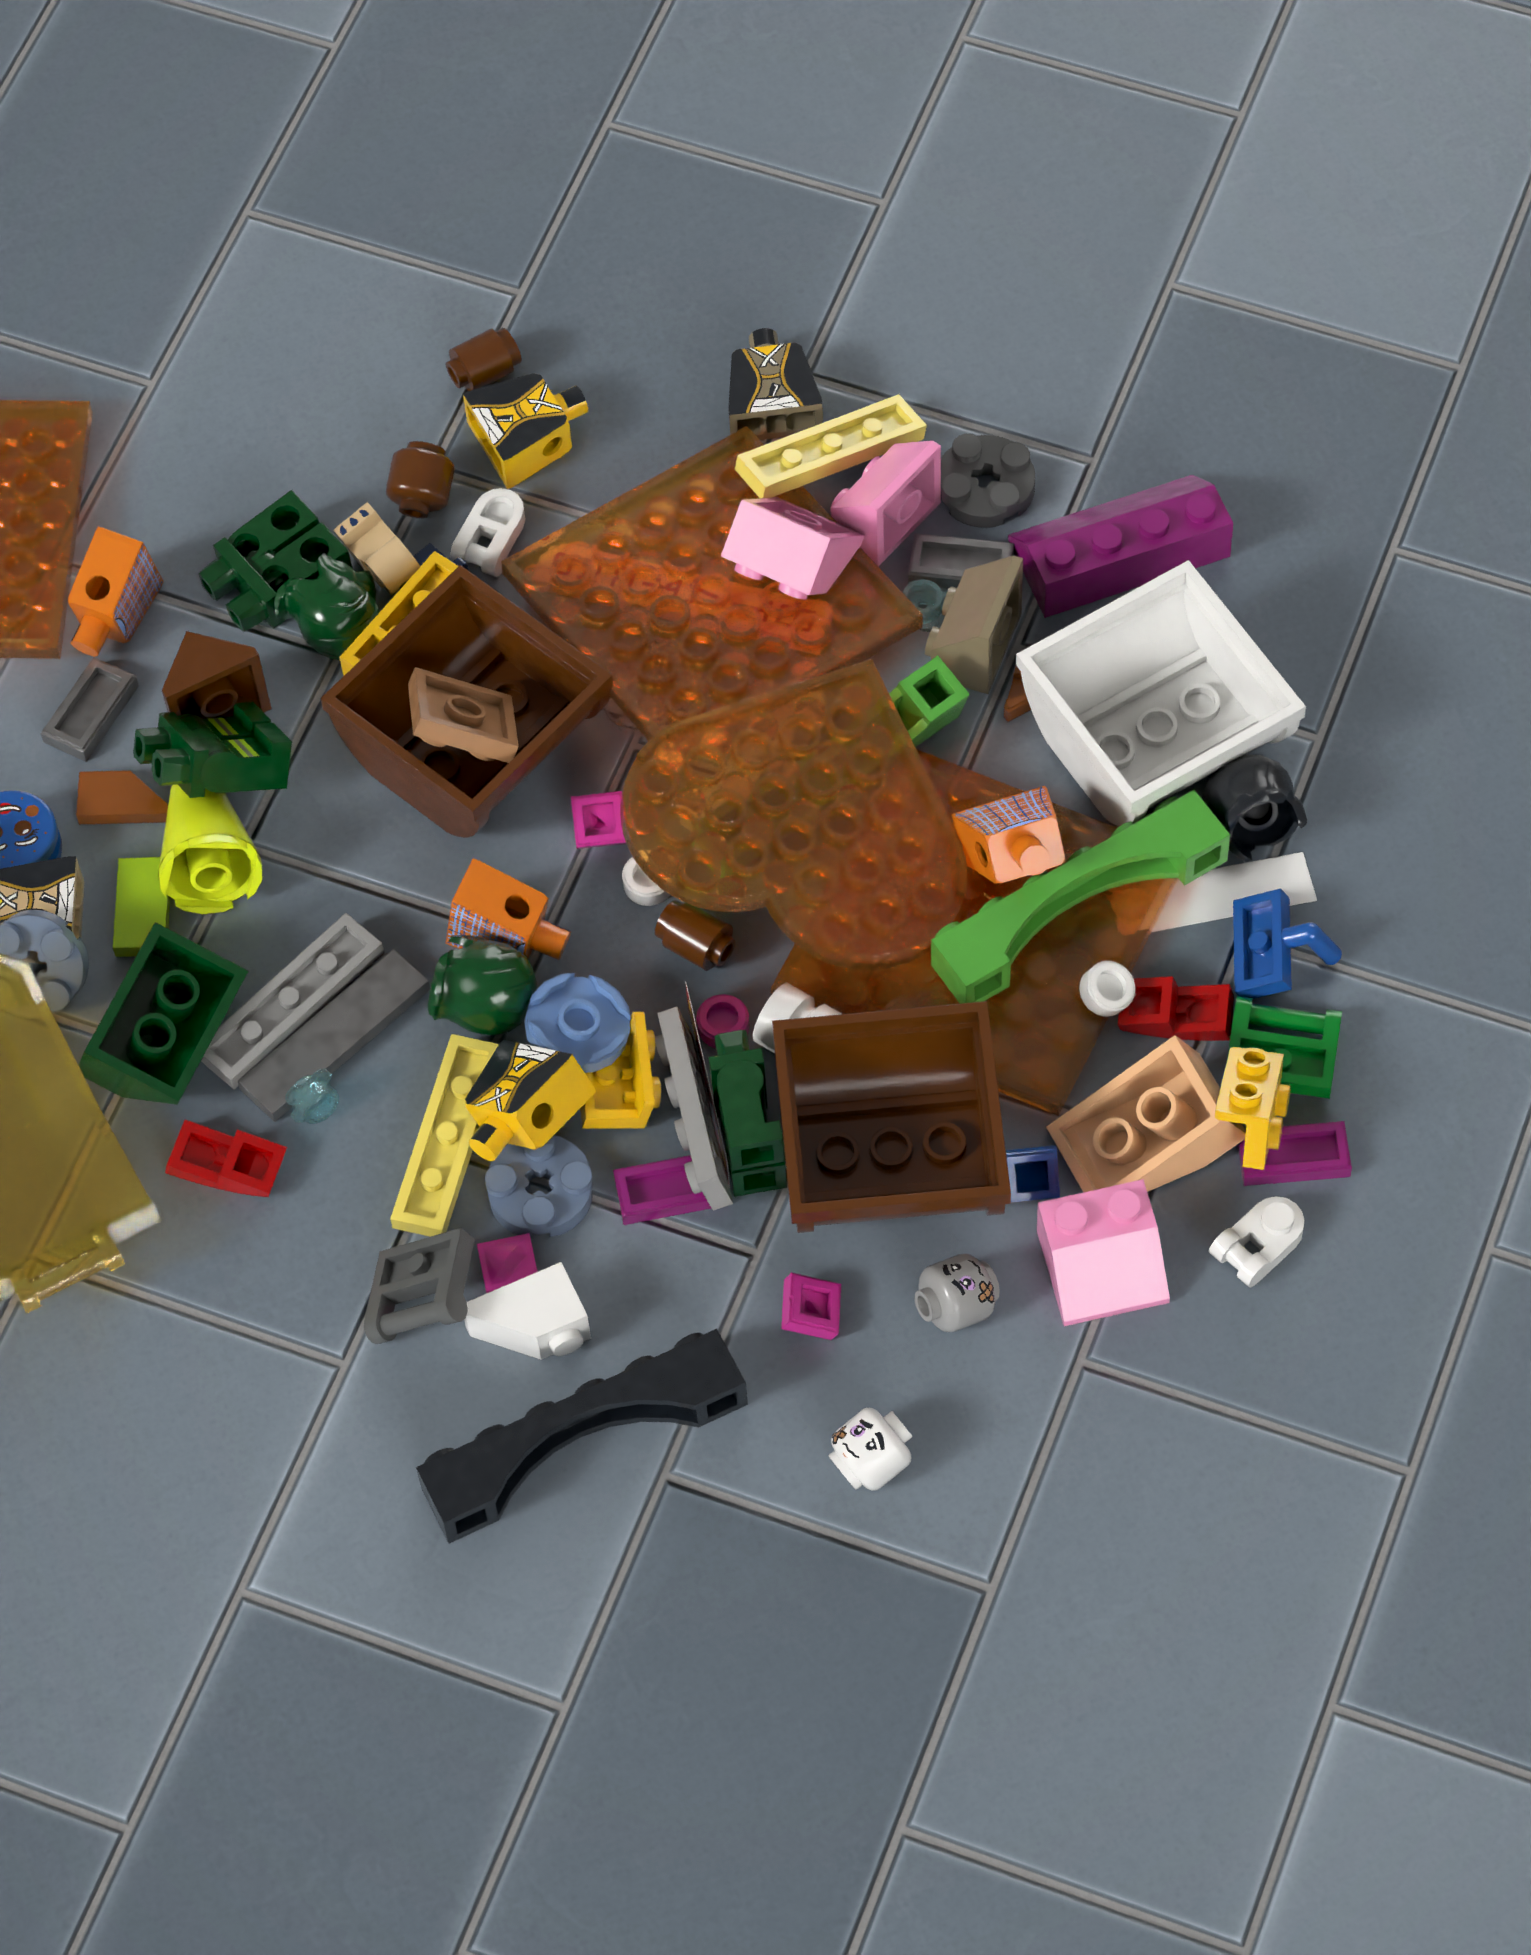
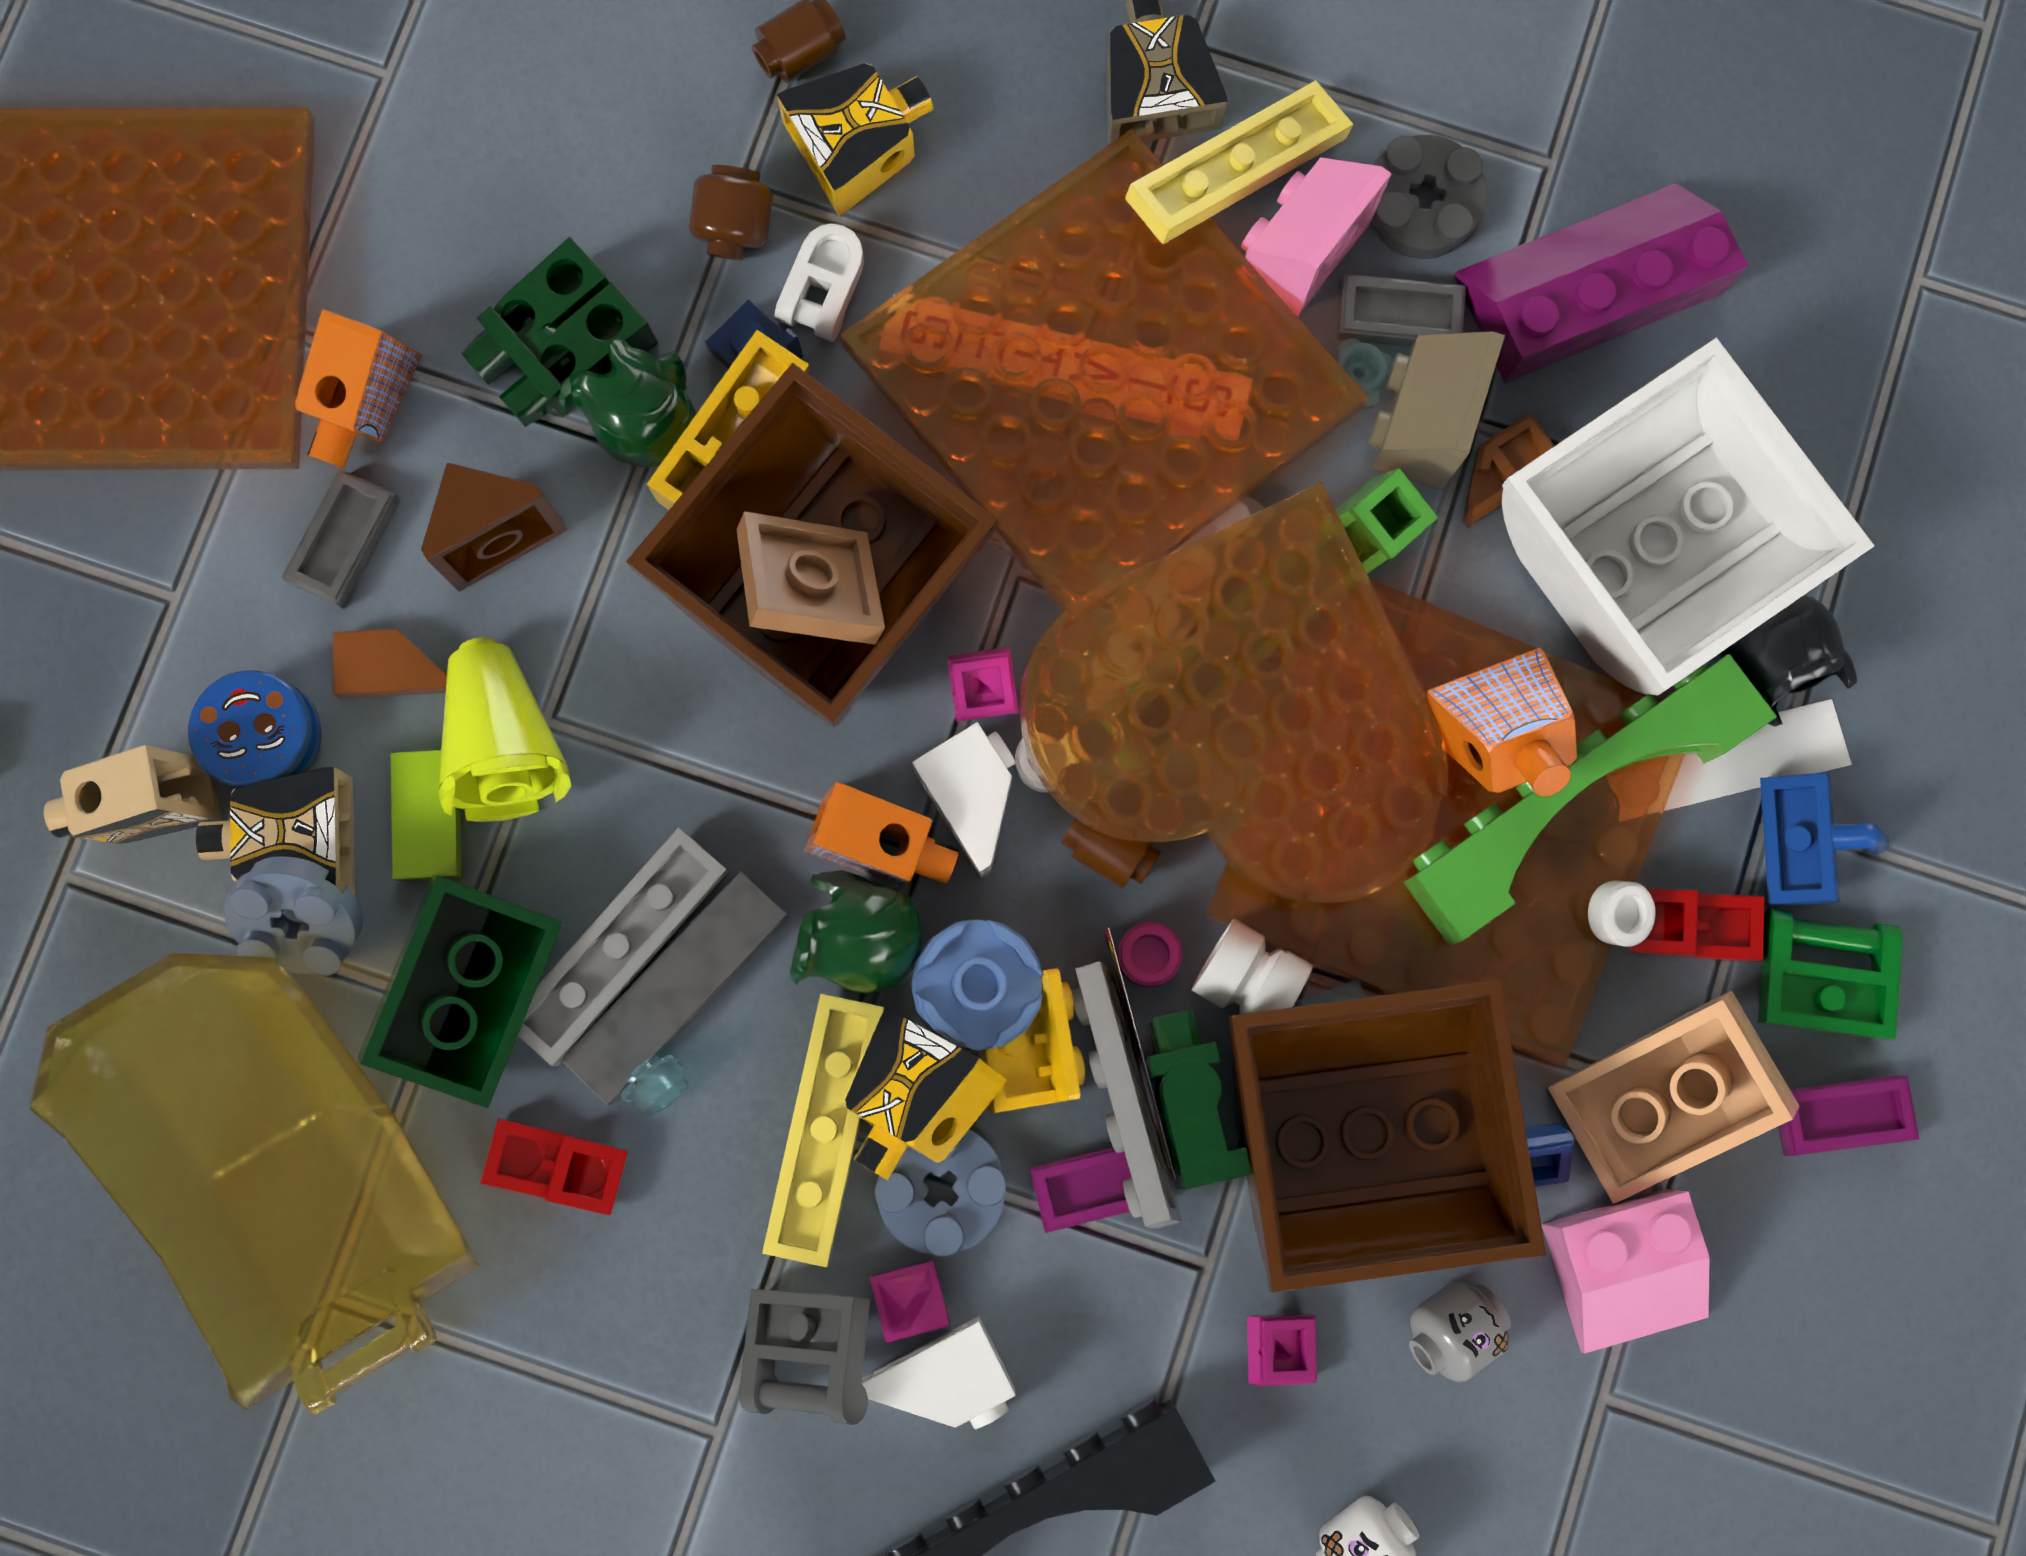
camera: 10 degrees left, 20 degrees up
dark green hips [133,702,292,798] -> none
tan leg [333,502,420,595] -> none
bright pink slope [721,497,865,600] -> none
white plate [1209,1196,1305,1287] -> none
yellow bracket [1215,1047,1290,1170] -> none
none -> white slope [912,722,1015,878]

